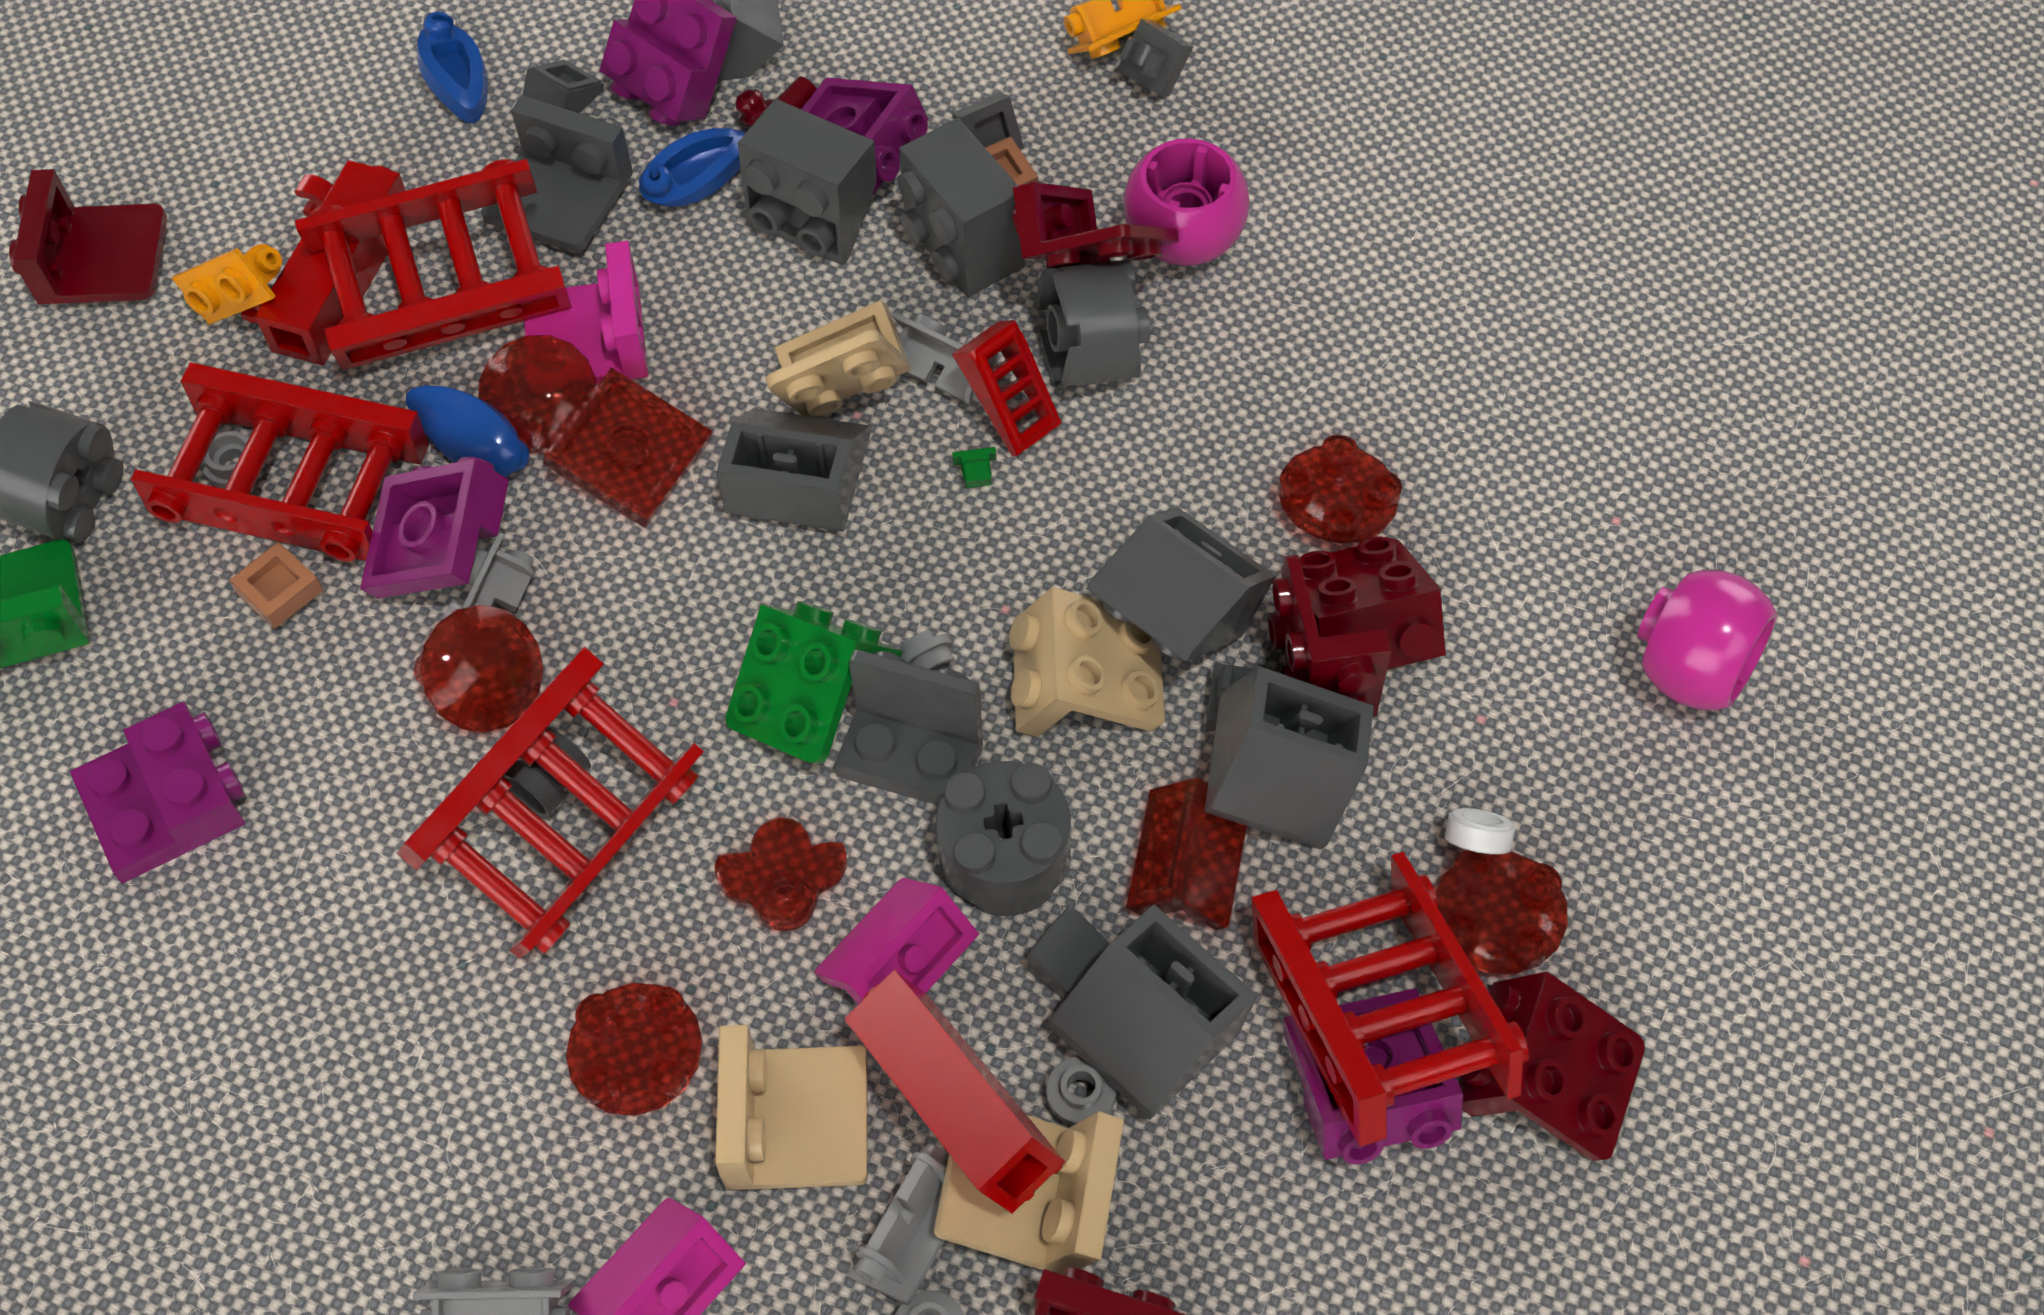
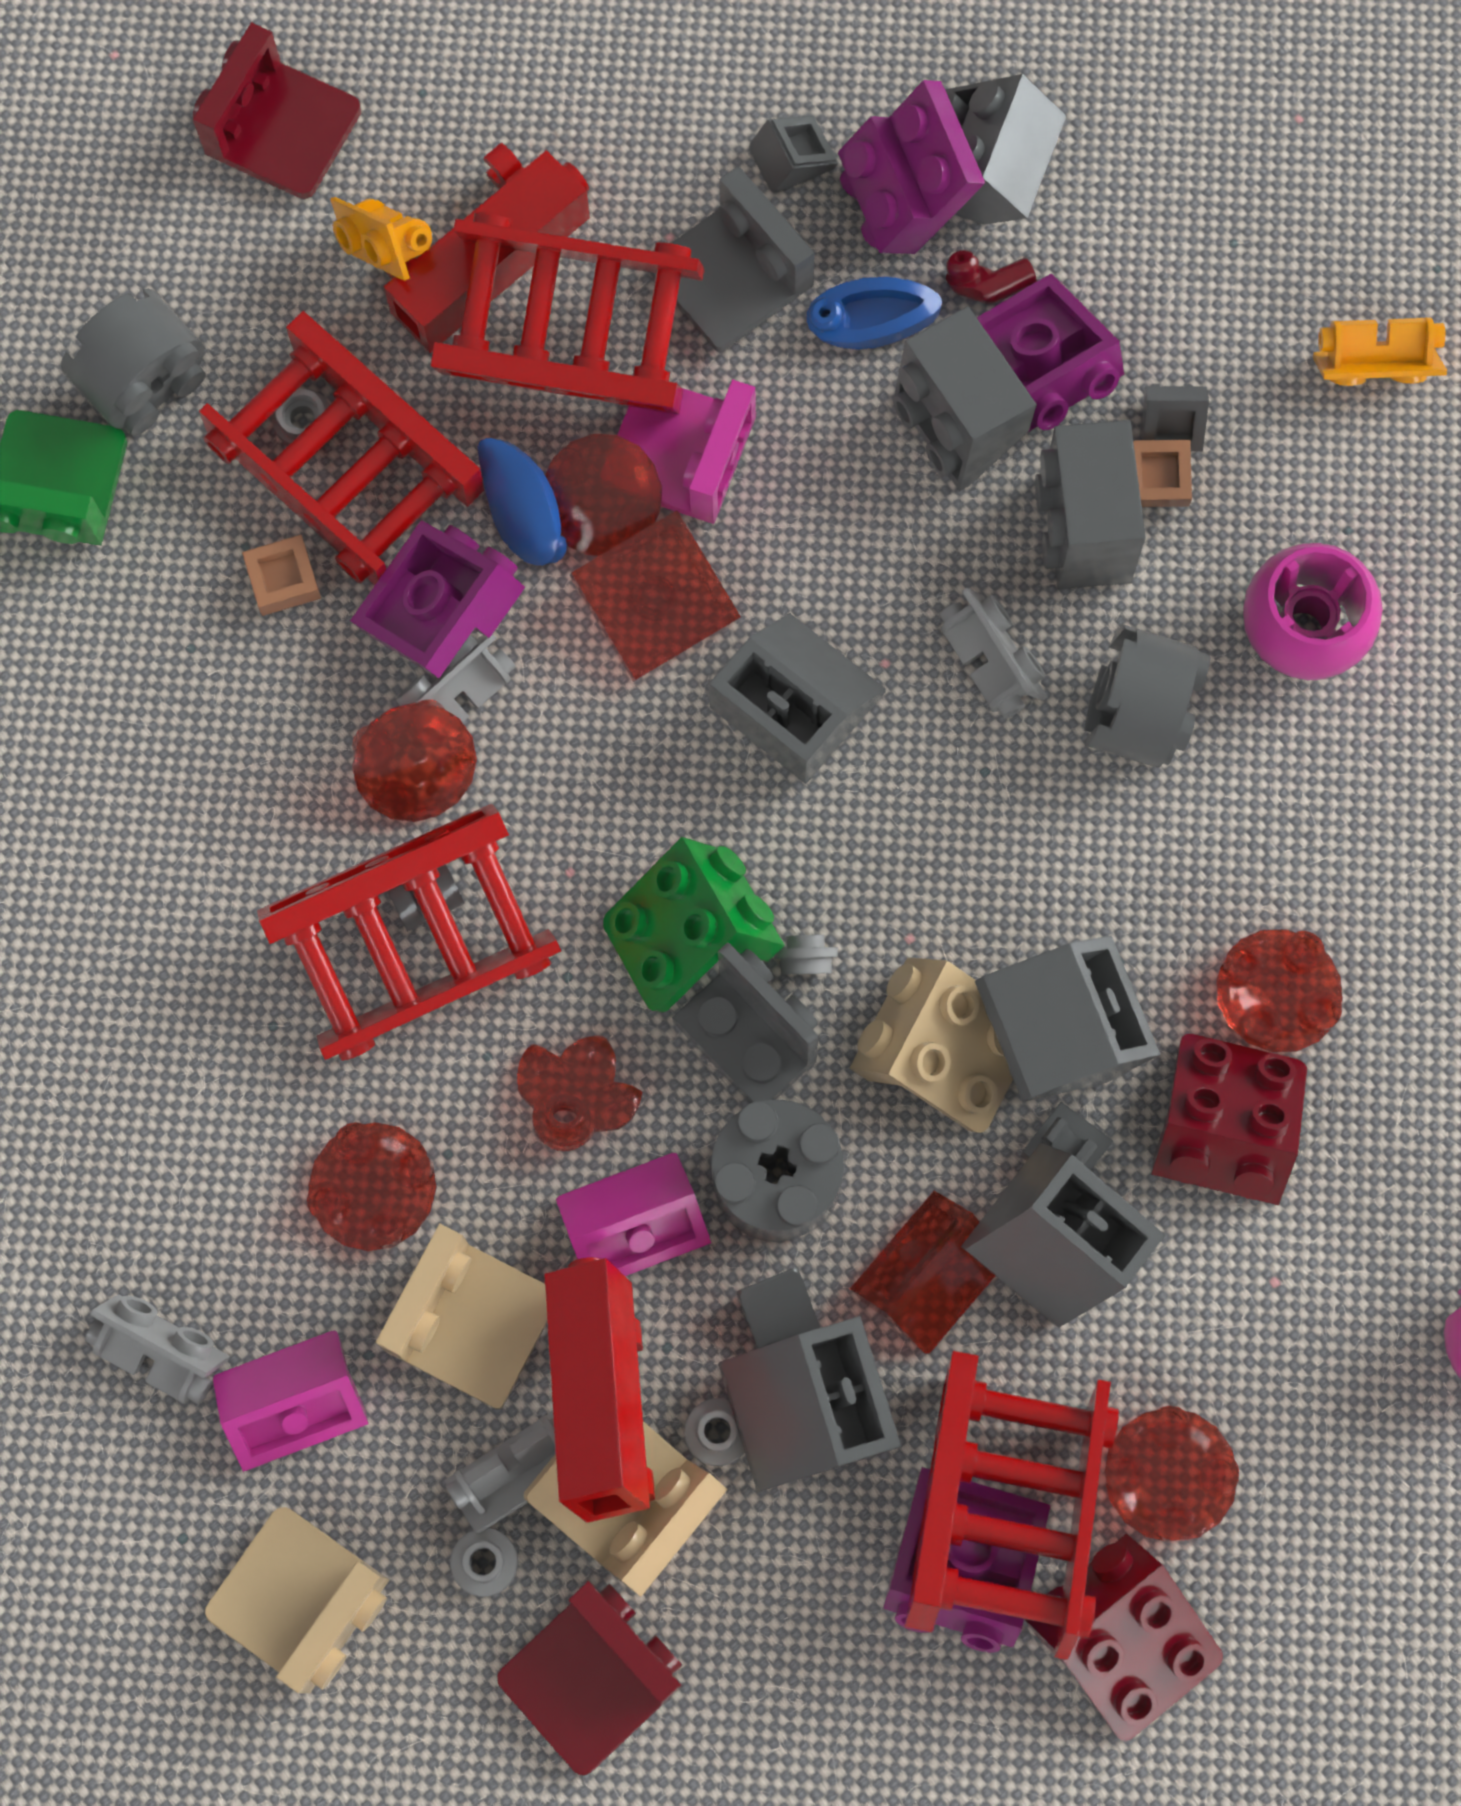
camera: 30 degrees right, 15 degrees up
magenta plate [70,701,246,884] -> none
blue arm [417,12,488,124] -> none
tan bracket [765,300,912,417] -> none
red slope [952,320,1062,456] -> none
green piece [952,447,996,489] -> none
dark red bracket [1012,182,1179,269] -> none
dark grey tile [1117,19,1194,96] -> none
dark red bracket [1268,555,1391,717] -> none
white tile [1445,808,1515,854] -> none

